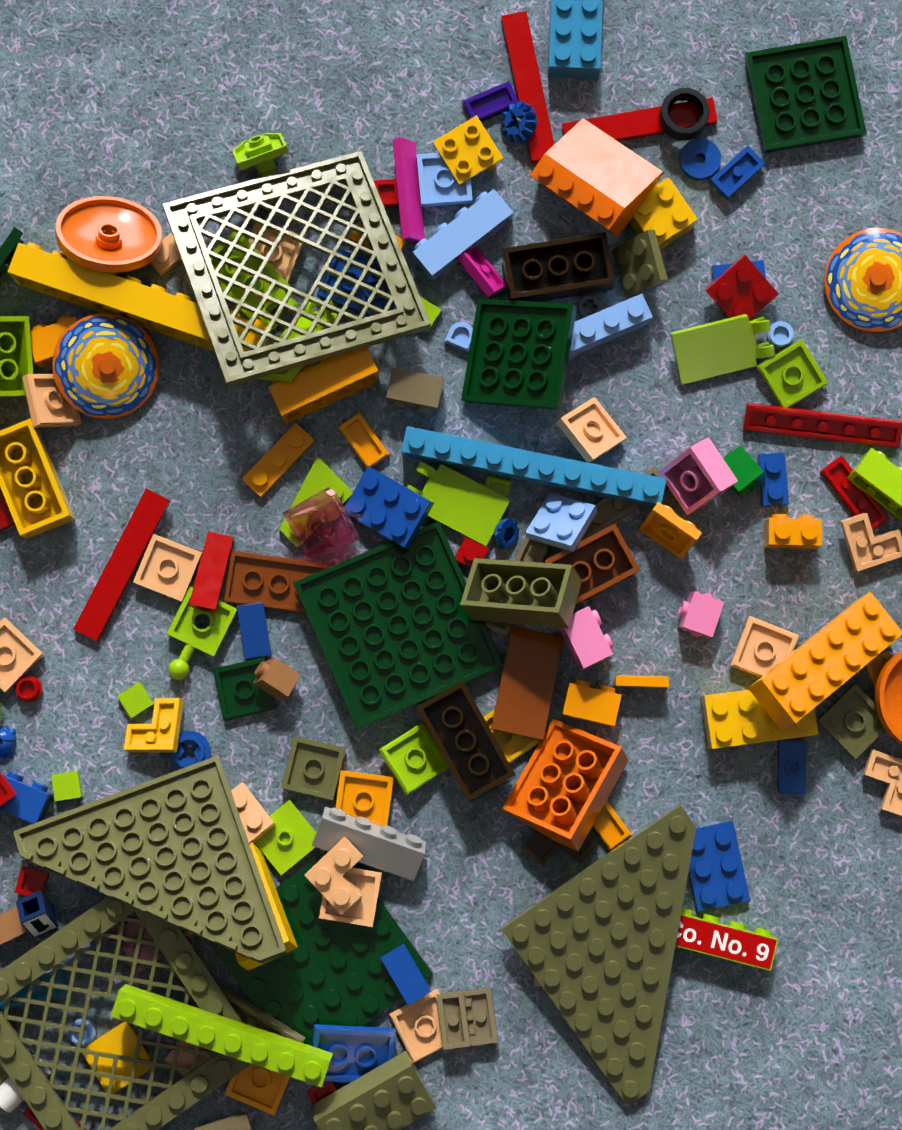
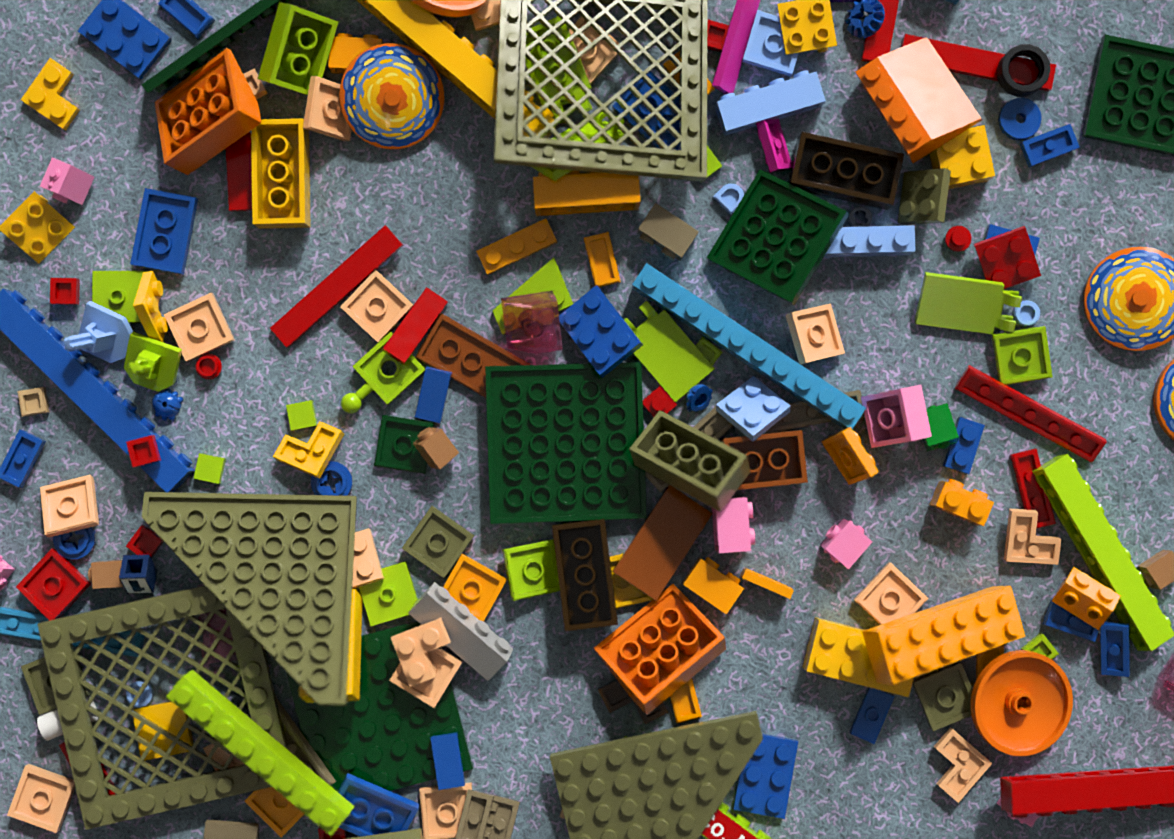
camera: 20 degrees right, 5 degrees up
none -> red plate [945,226,972,252]

